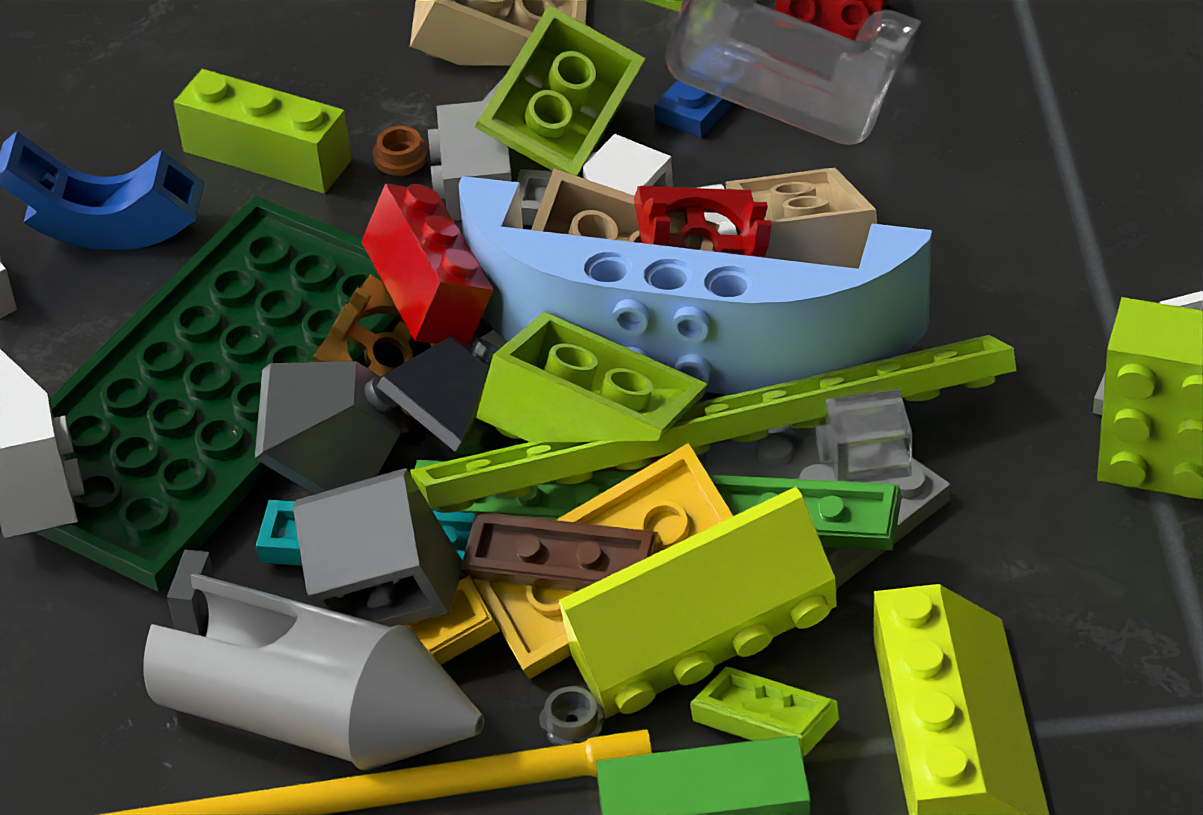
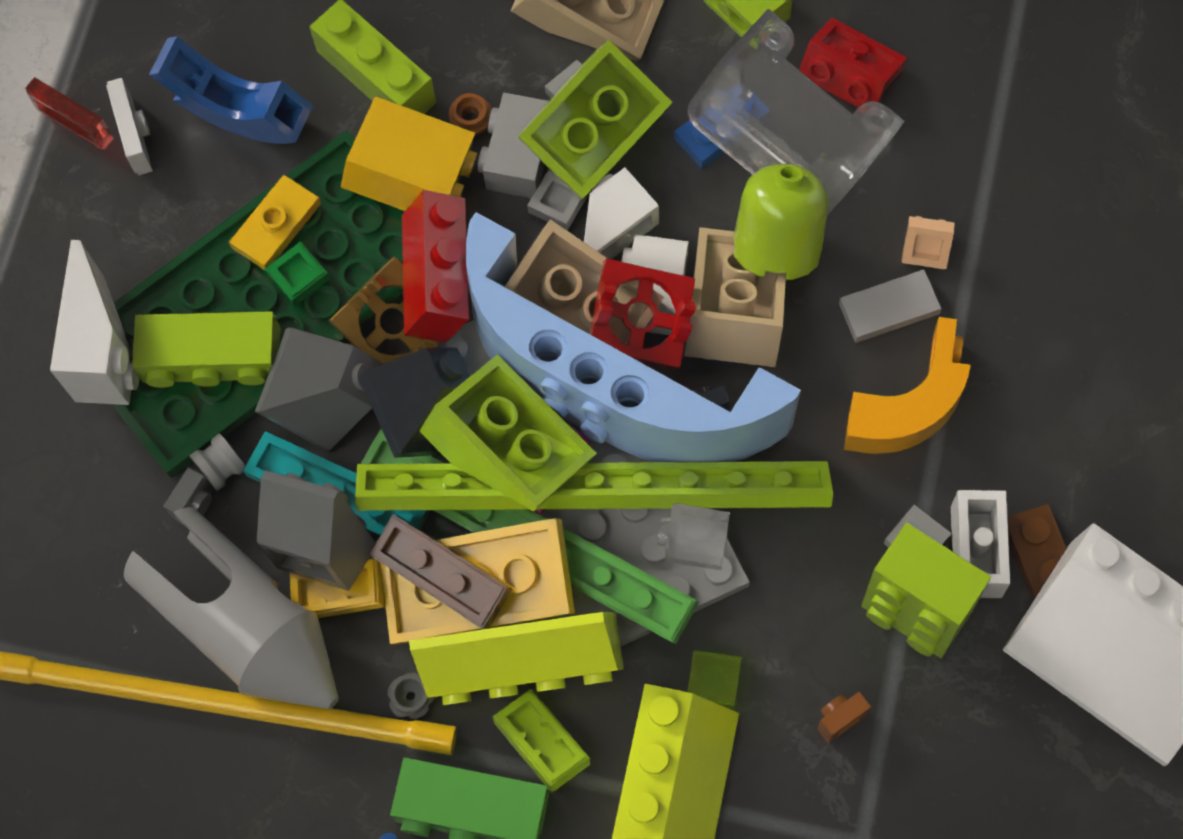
camera: 20 degrees right, 25 degrees up
none -> lime brick [132,312,281,388]
none -> light grey wheel [189,433,245,491]
none -> yellow plate [229,175,321,271]
none -> green tile [265,242,330,306]
none -> yellow brick [341,96,478,211]
none -> clear neon green plate [688,650,741,708]
none -> lime cylinder [733,164,828,280]
none -> dark orange plate [817,692,871,744]
none -> light grey tile [839,269,941,343]
none -> light orange arch [844,317,970,454]
none -> light nougat tile [902,216,955,269]

